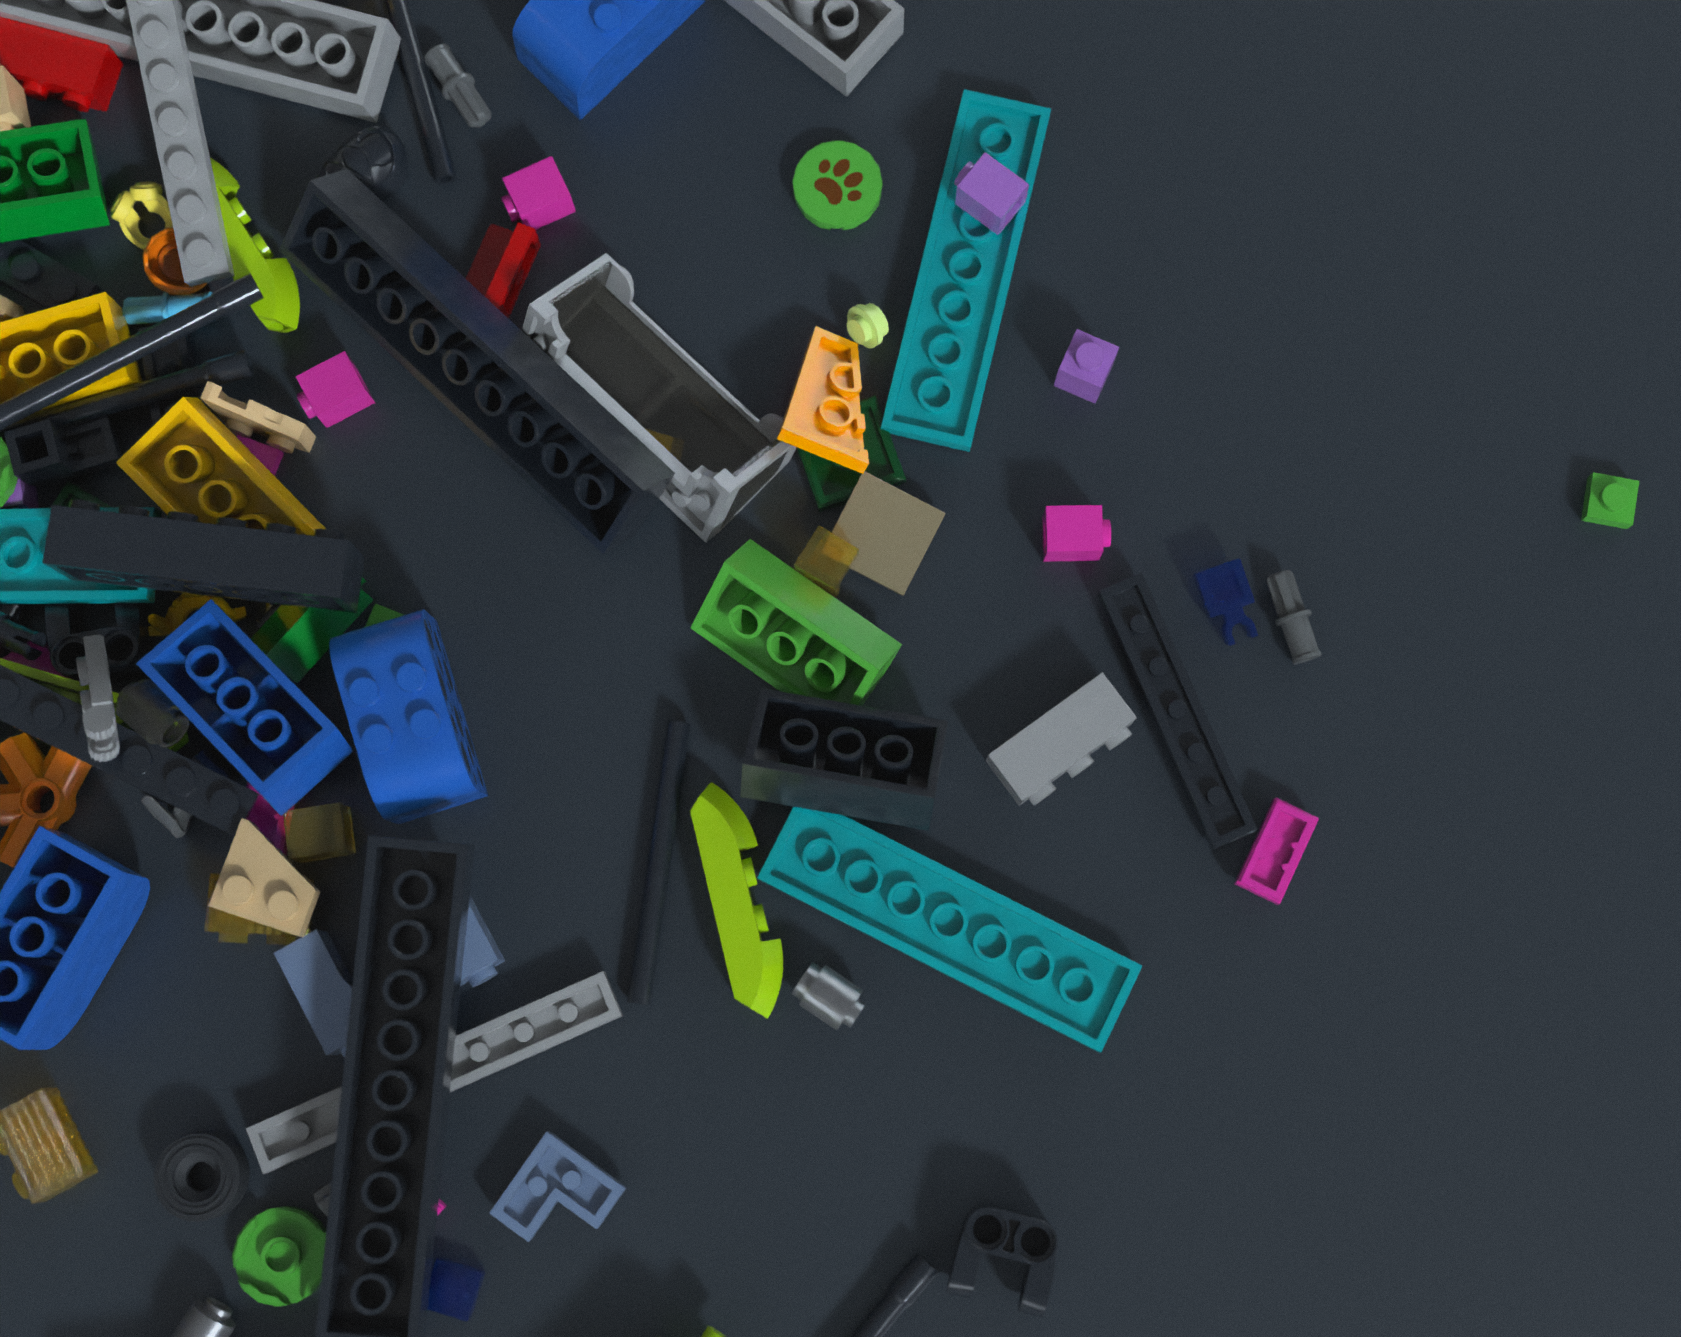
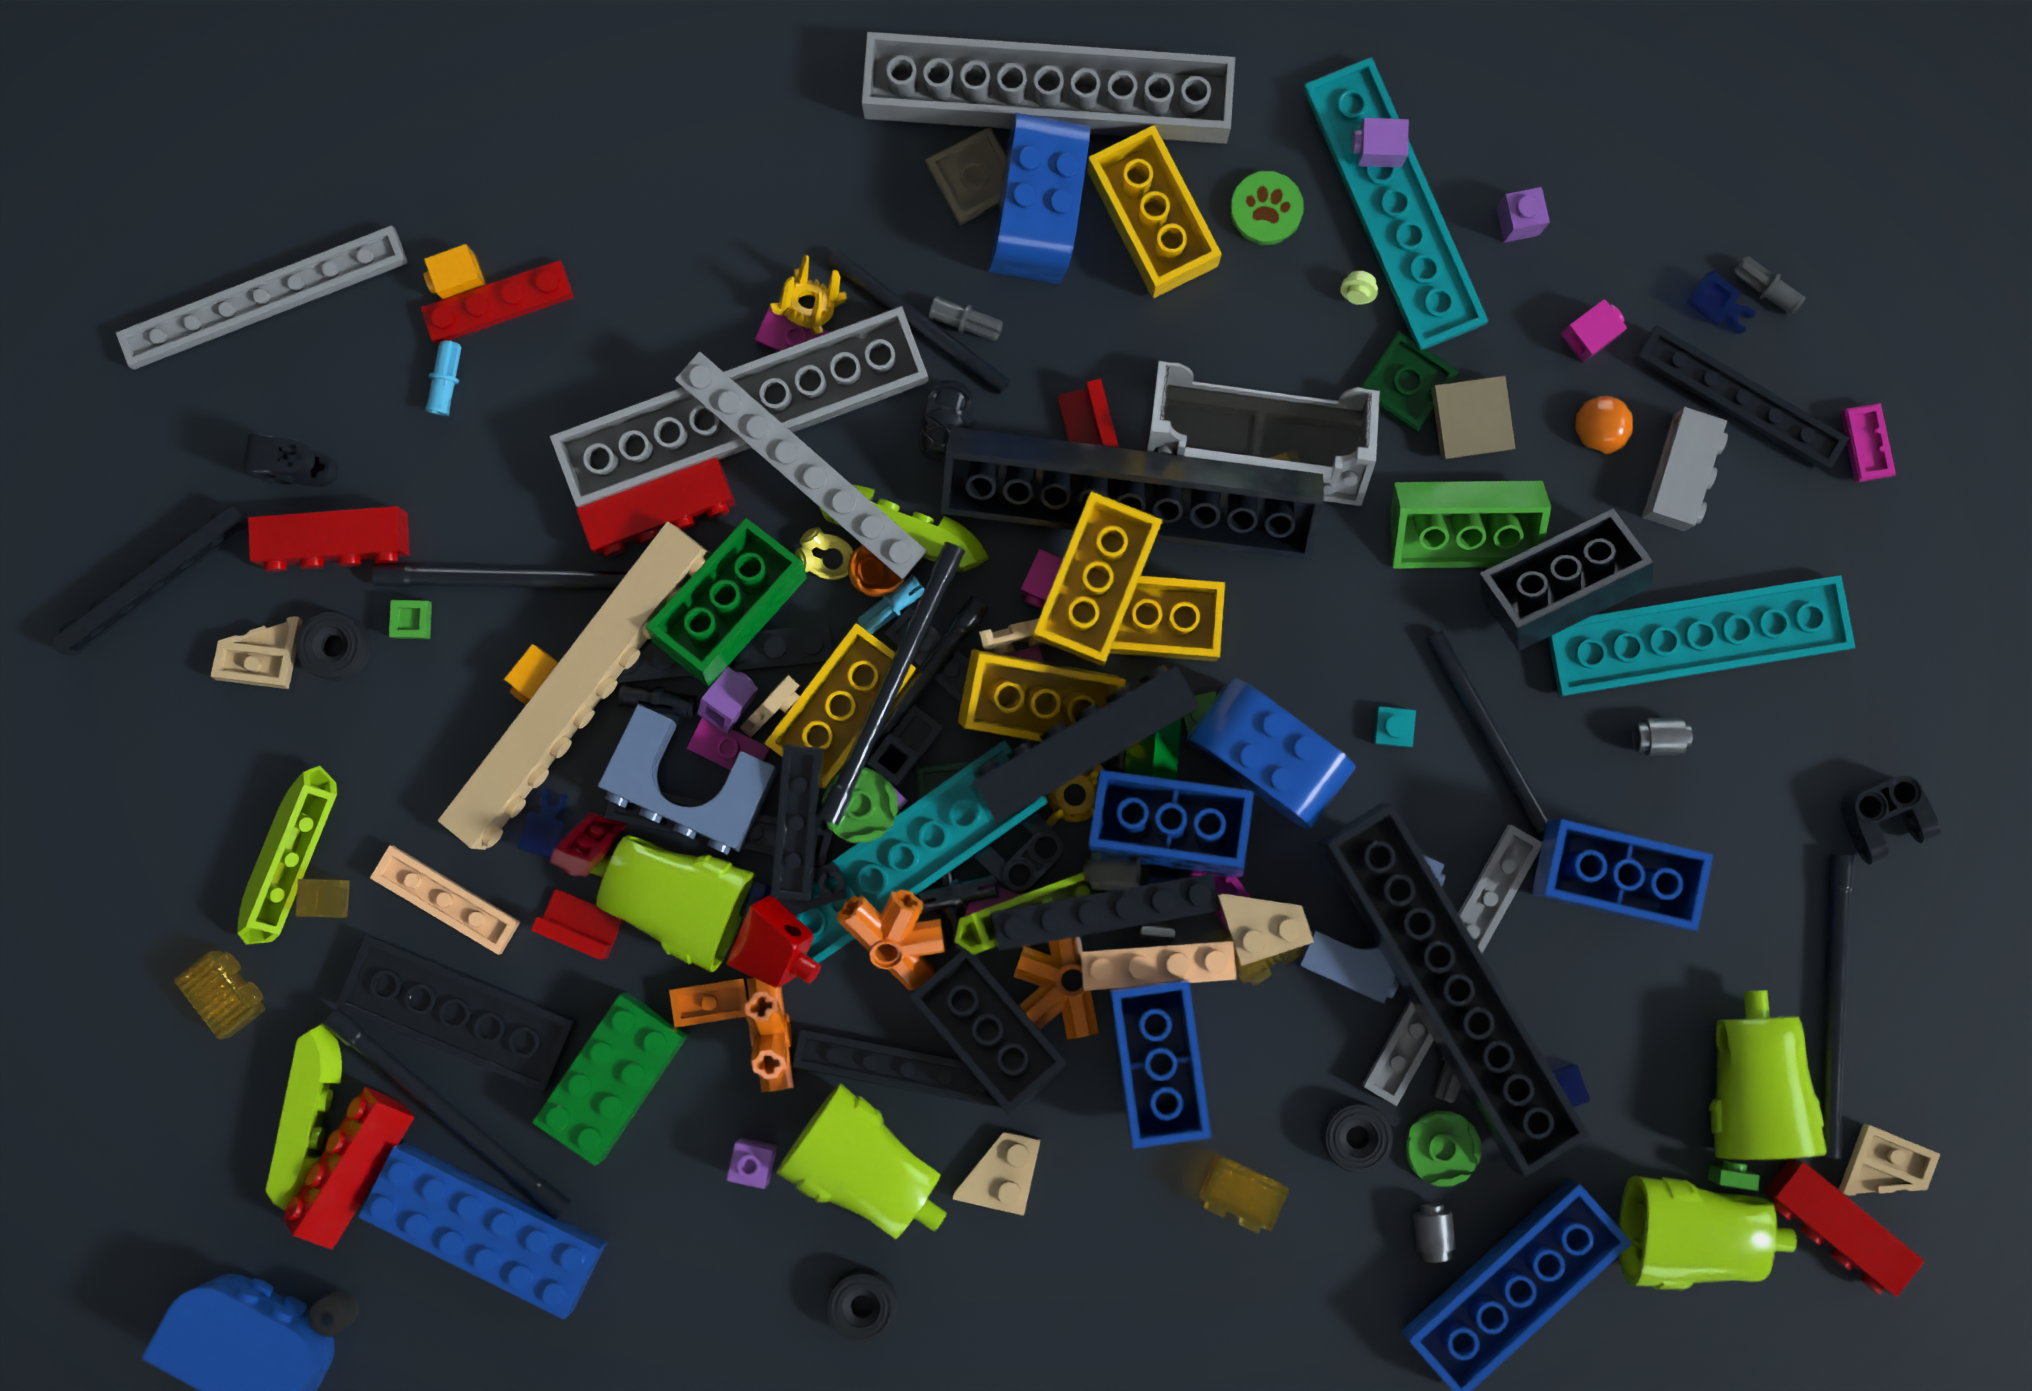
camera: 40 degrees left, 5 degrees up
light grey hinge [76,634,120,762] -> none
clear yellow panel [283,802,356,862] -> none
sand blue plate [489,1131,627,1242] -> none
dark pink brick [501,156,576,230] -> none
lime brick [690,782,783,1019] -> none
light orange wing [777,326,869,474] -> none
clear yellow panel [794,525,859,598] -> none
bright green plate [1581,472,1639,529] -> none
none -> yellow brick [1033,492,1162,667]
none -> light nougat plate [1080,941,1236,991]
none -> yellow brick [1087,125,1222,298]
none -> yellow brick [1109,576,1225,662]
none -> teal plate [1373,706,1416,748]
none -> blue brick [1531,819,1713,931]
none -> orange hair [1575,395,1633,454]

